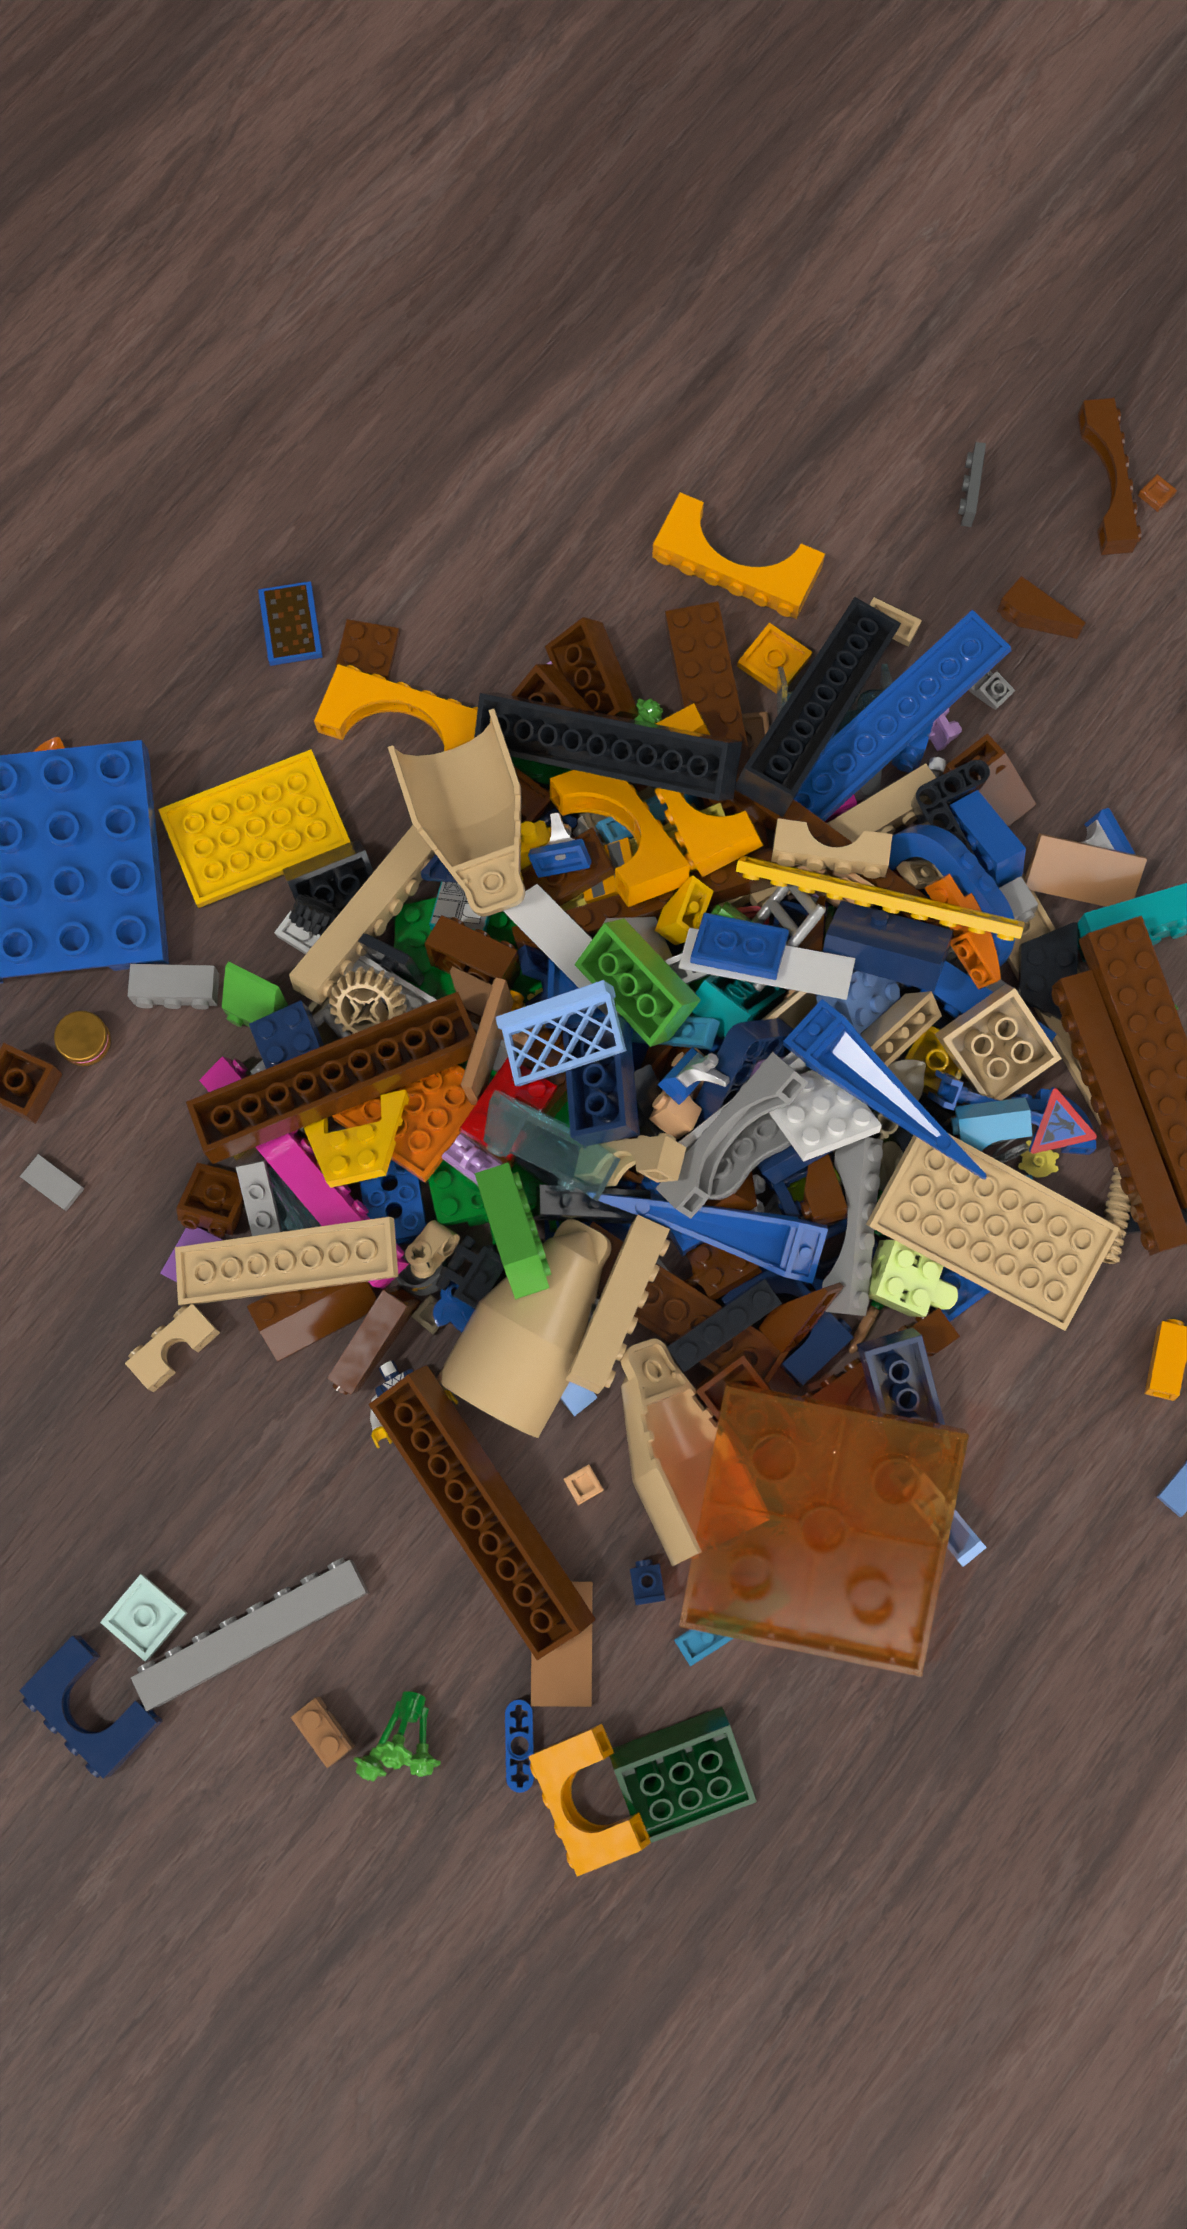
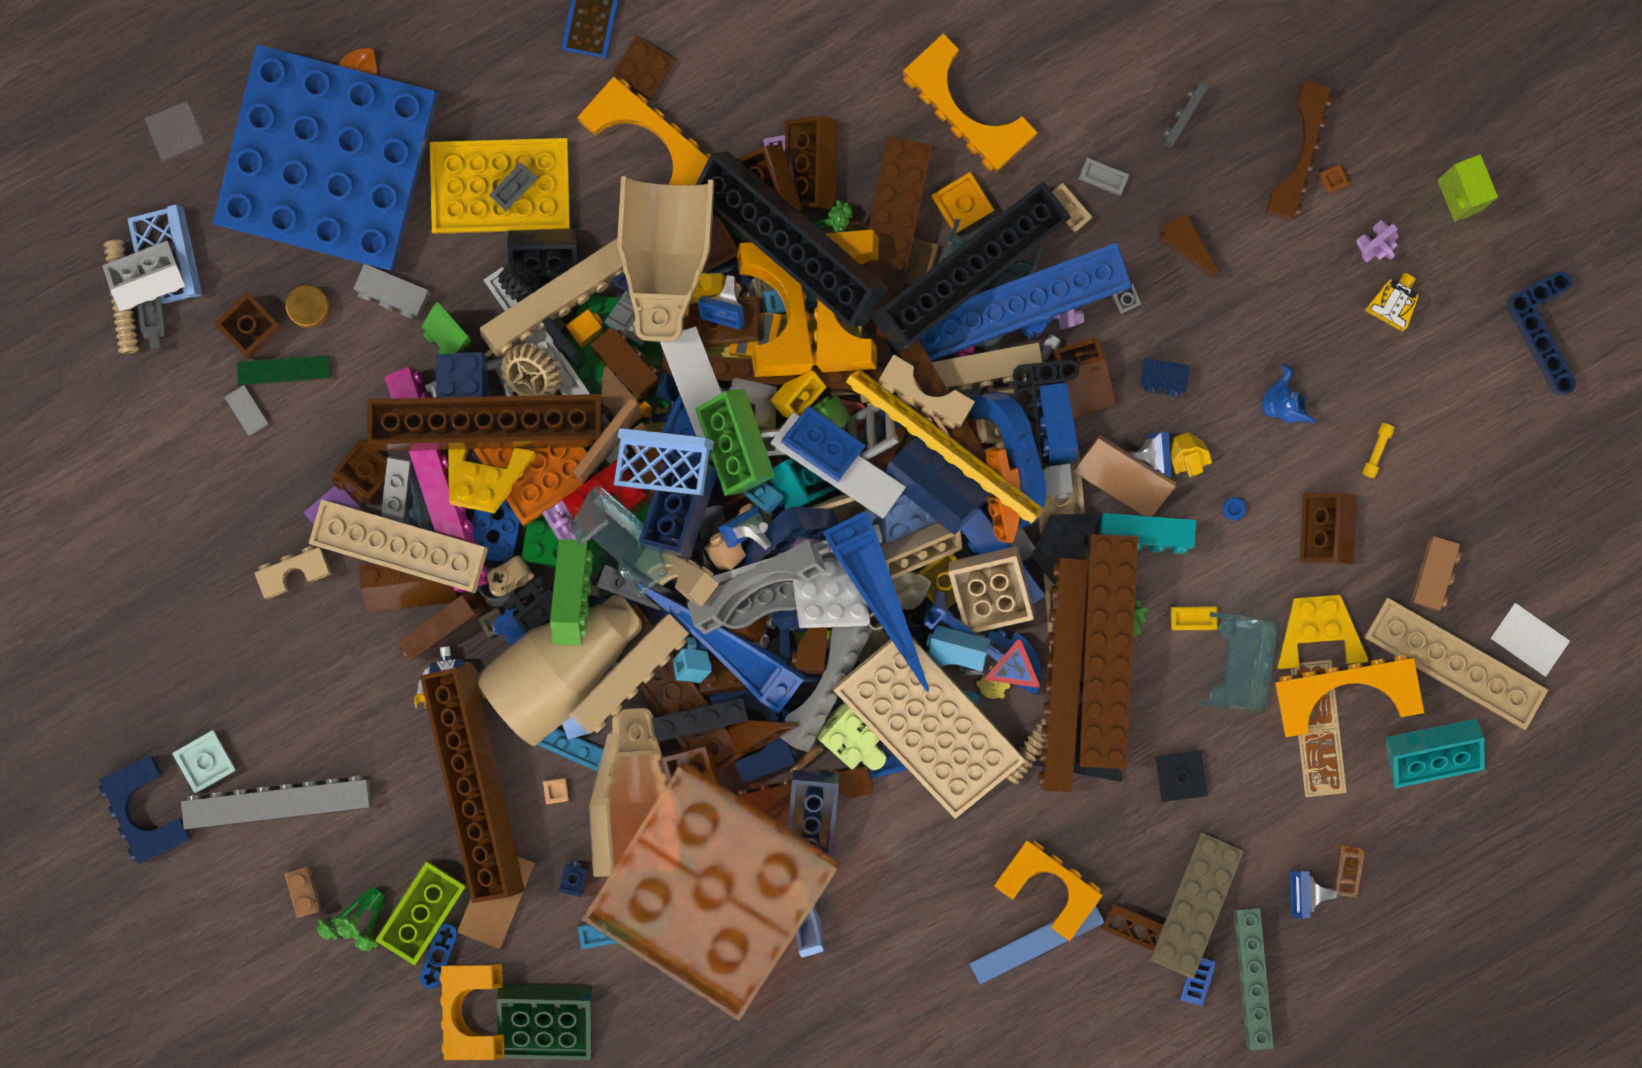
camera: 15 degrees right, 10 degrees up
none -> dark green tile [237,355,331,386]
none -> lime brick [375,859,466,965]
none -> dark grey plate [489,162,538,212]
none -> dark azure tile [515,728,603,772]
none -> light orange brick [566,310,603,348]
none -> medium azure brick [672,637,711,683]
none -> light grey tile [1078,158,1129,196]
none -> dark blue brick [1139,358,1190,398]
none -> yellow hair [1169,432,1212,477]

